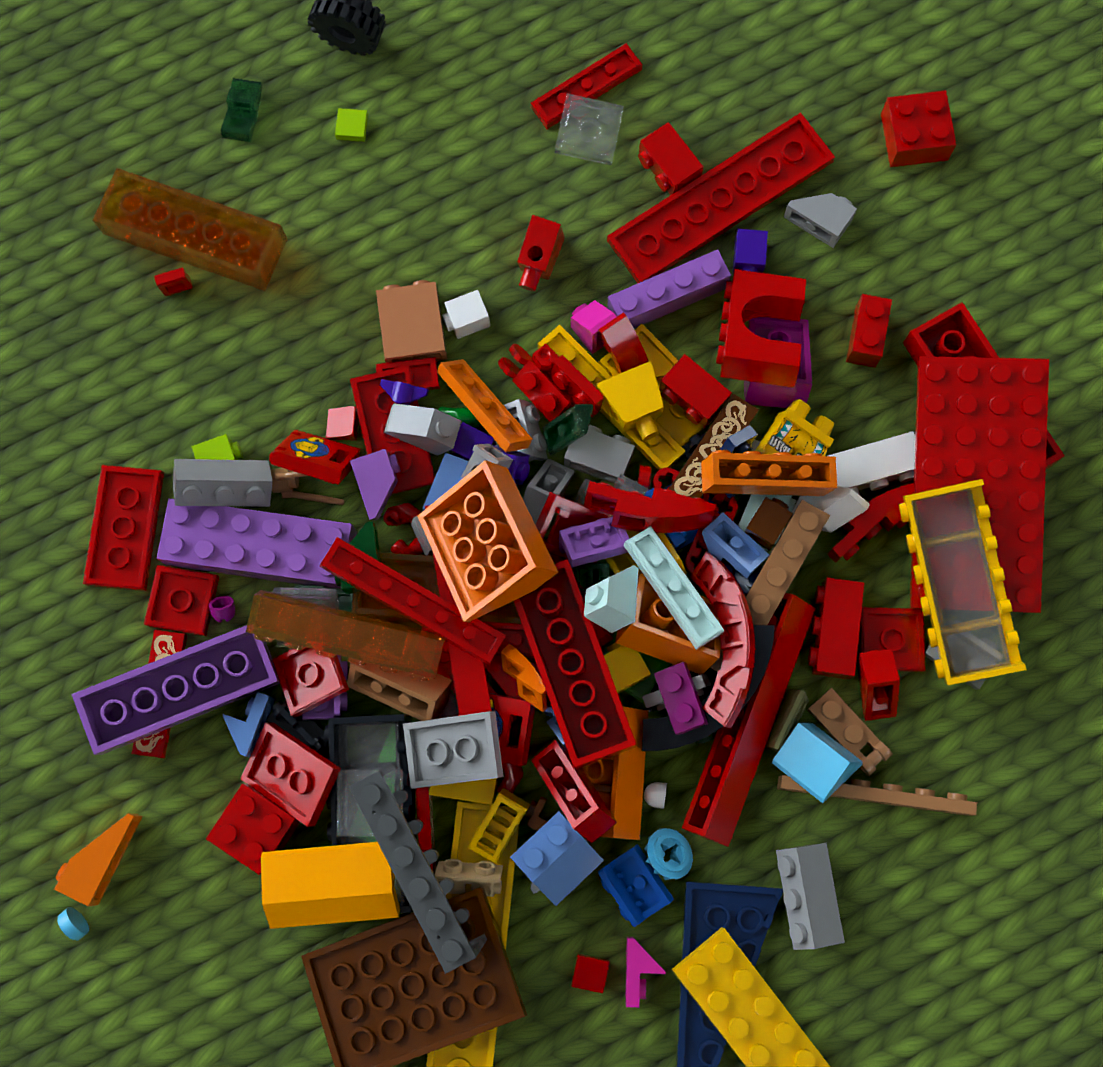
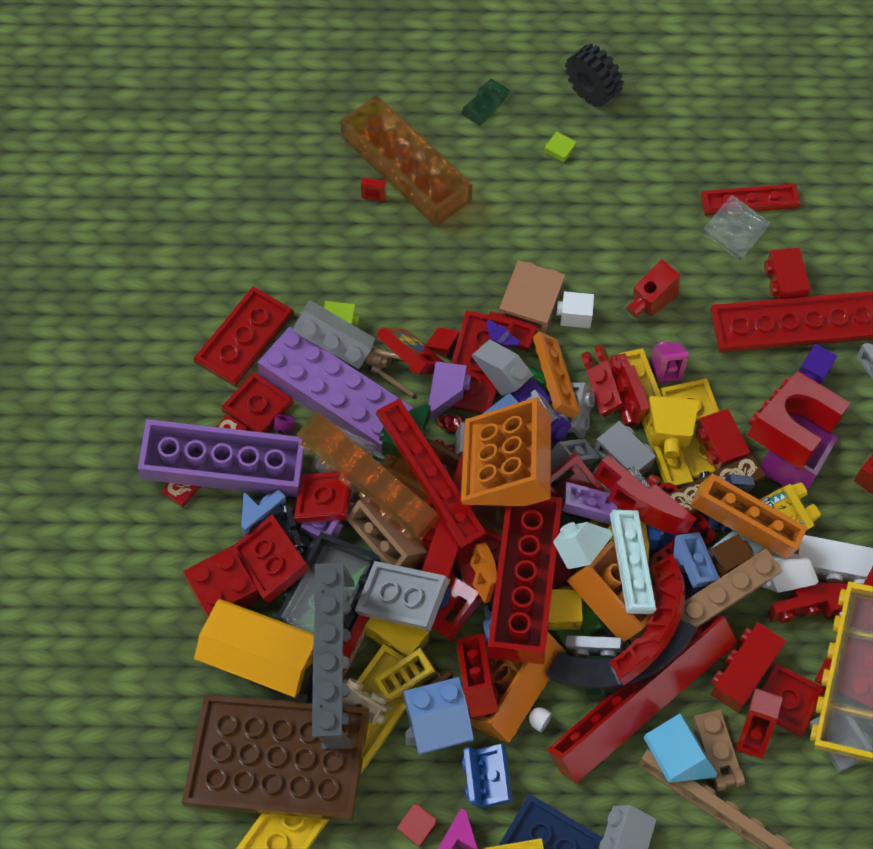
camera: 20 degrees right, 15 degrees down
orange slope [54,813,143,906] -> none
medium azure tile [57,907,89,941] -> none
red arm [496,762,523,793] -> none
clear green slope [542,404,593,456] -> none
red slope [598,312,649,374] -> none
medium lavender brick [607,249,731,328] -> none
medium azure gear [644,828,693,880] -> none
magenta plate [654,662,708,735] -> none
olive slope [765,689,809,753] -> none

